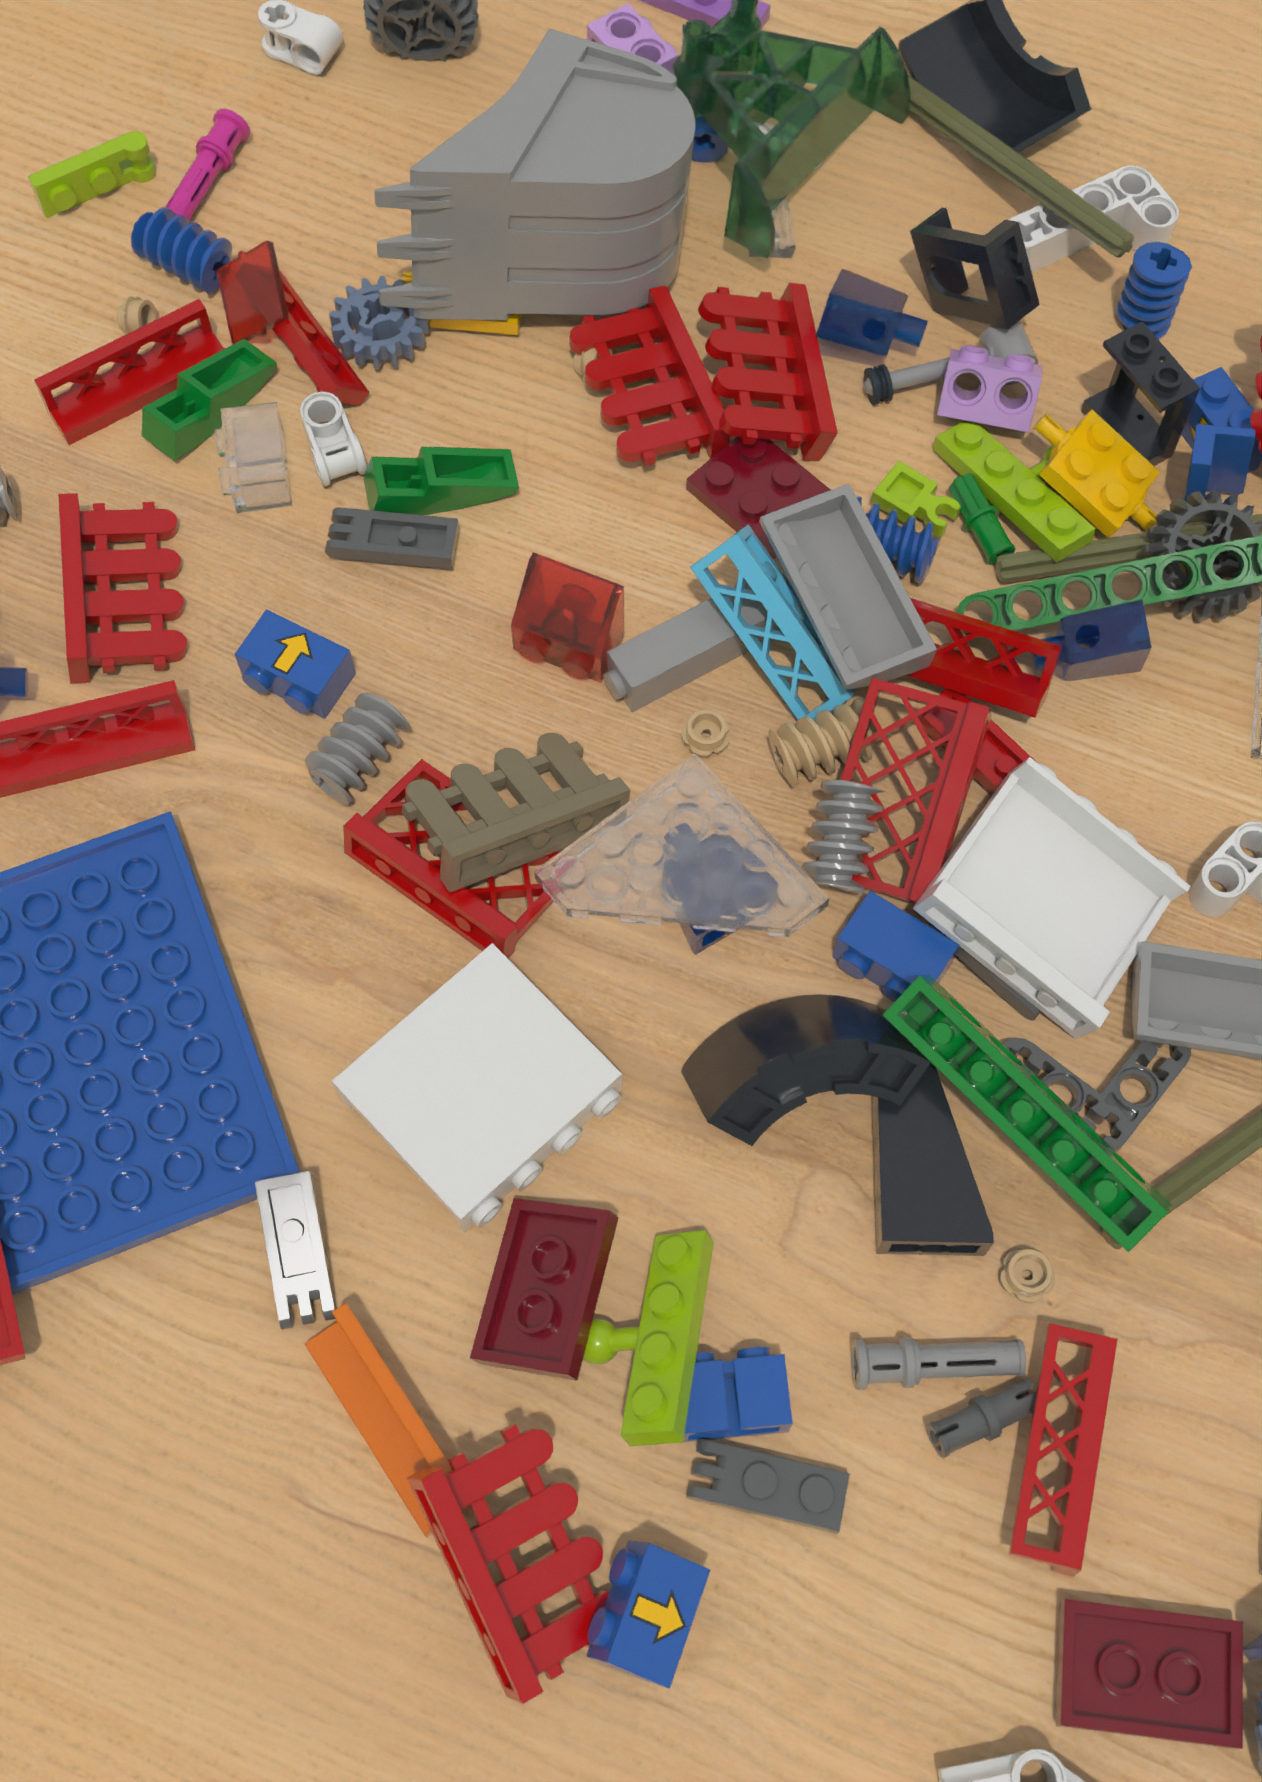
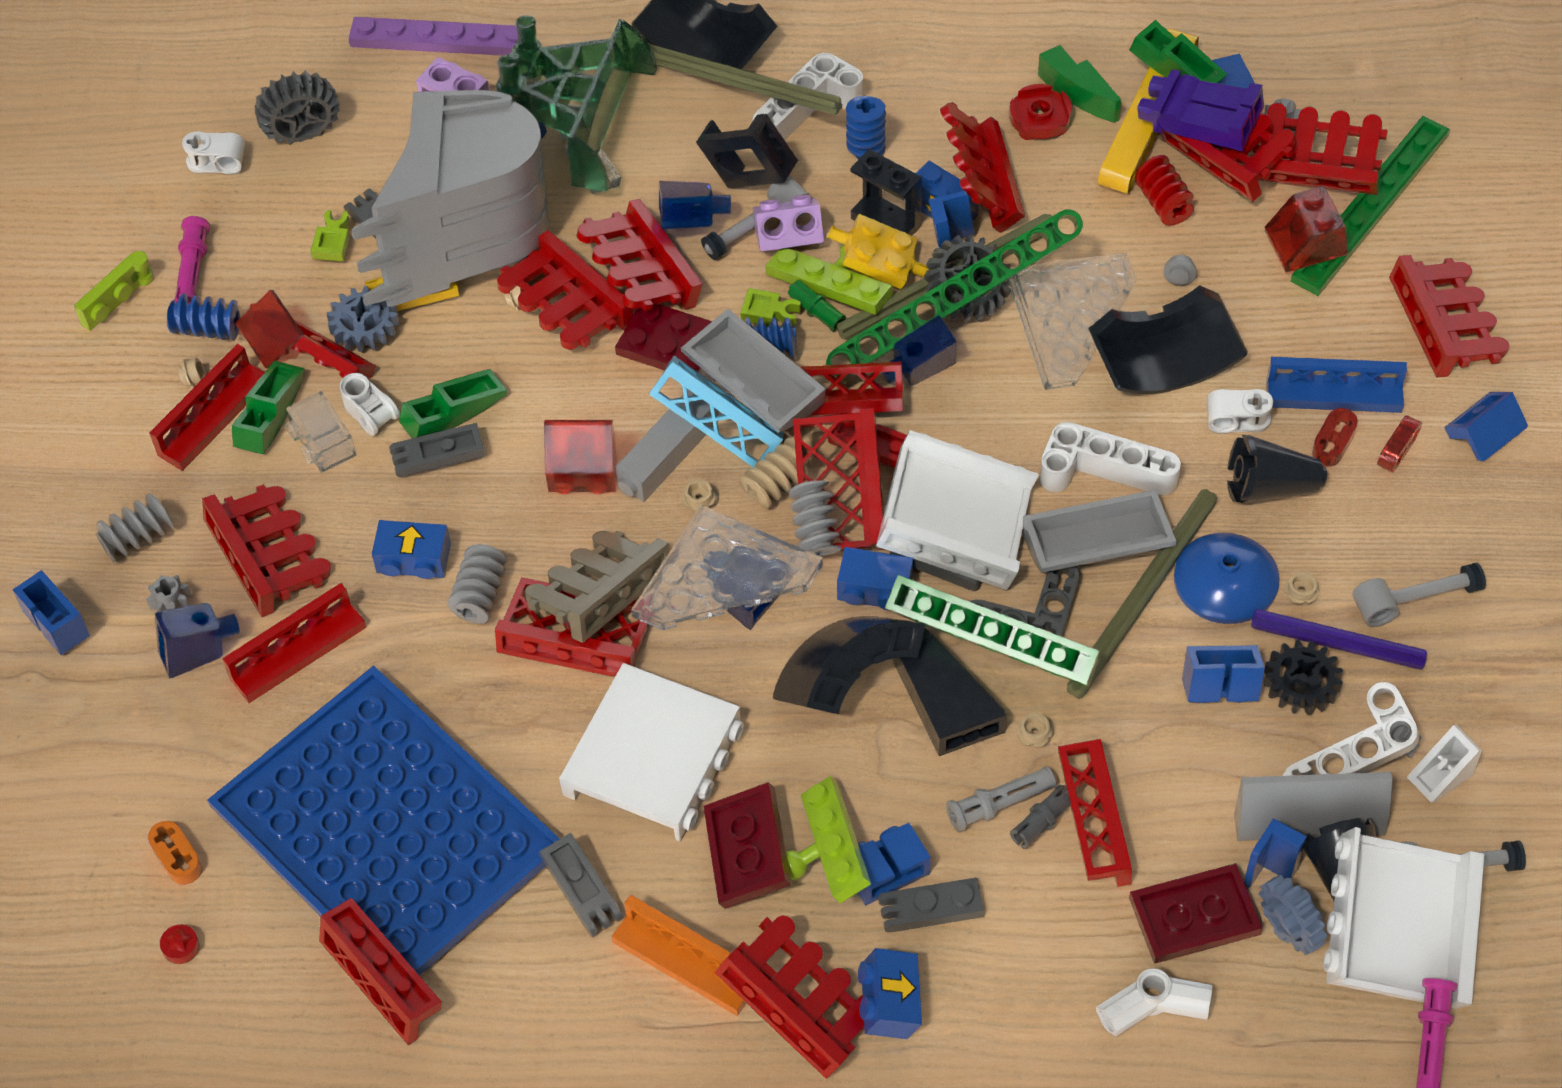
camera: 20 degrees left, 10 degrees down
none -> lime plate [310,210,350,262]

